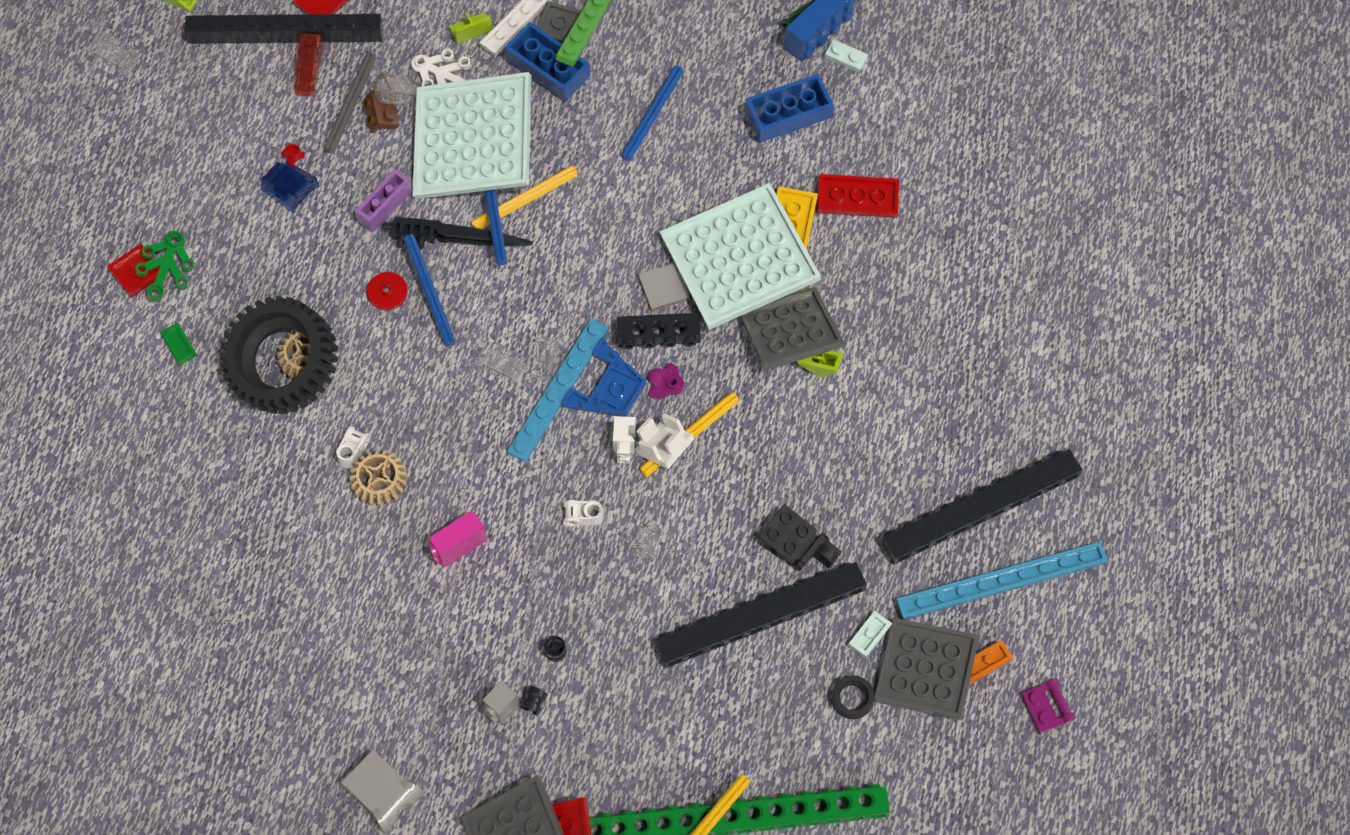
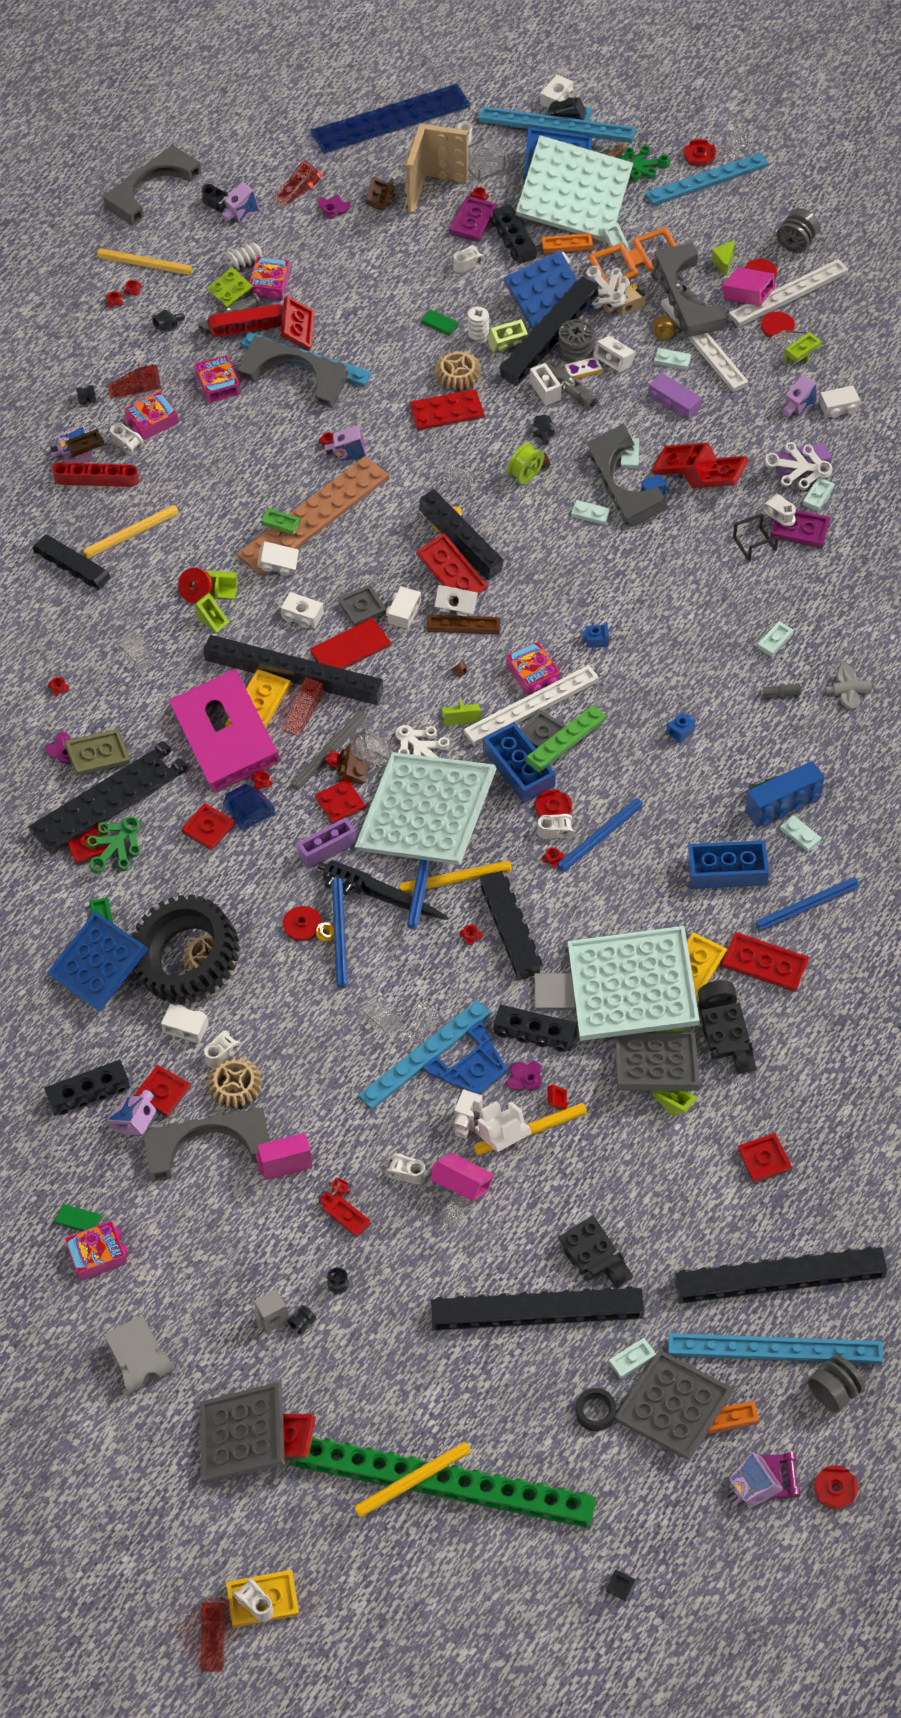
camera: 20 degrees right, 10 degrees down
none -> black hinge [28,741,188,855]
none -> black brick [44,1060,130,1116]
none -> magenta plate [45,732,76,764]
none -> blue plate [47,911,148,1012]
none -> red plate [48,677,69,696]
none -> green tile [55,1204,102,1232]
none -> olive plate [64,729,130,776]
none -> brick [65,1221,129,1281]
none -> lavender torso [107,1090,156,1135]
none -> red plate [134,1065,191,1117]
none -> dark grey arch [143,1108,270,1182]
none -> white brick [161,1004,208,1044]
none -> dark pink panel [169,669,281,792]
none -> red plate [181,803,235,851]
none -> yellow plate [225,669,291,728]
none -> red plate [315,779,366,824]
none -> yellow plate [316,923,334,942]
none -> red hinge [319,1191,371,1238]
none -> red plate [326,749,339,770]
none -> red plate [328,1177,350,1195]
none -> dark pink brick [430,1153,495,1201]
none -> red plate [459,924,483,945]
none -> black brick [480,870,543,980]
none -> red tile [535,789,572,820]
none -> white piece [537,814,574,839]
none -> red plate [542,847,564,867]
none -> red plate [547,1084,567,1110]
none -> black tyre [698,980,737,1010]
none -> black plate [700,1002,757,1074]
none -> torso [727,1452,784,1506]
none -> red plate [737,1133,792,1184]
none -> blue axle [755,877,859,931]
none -> dark grey wheel [807,1354,865,1413]
none -> red plate [814,1465,858,1510]

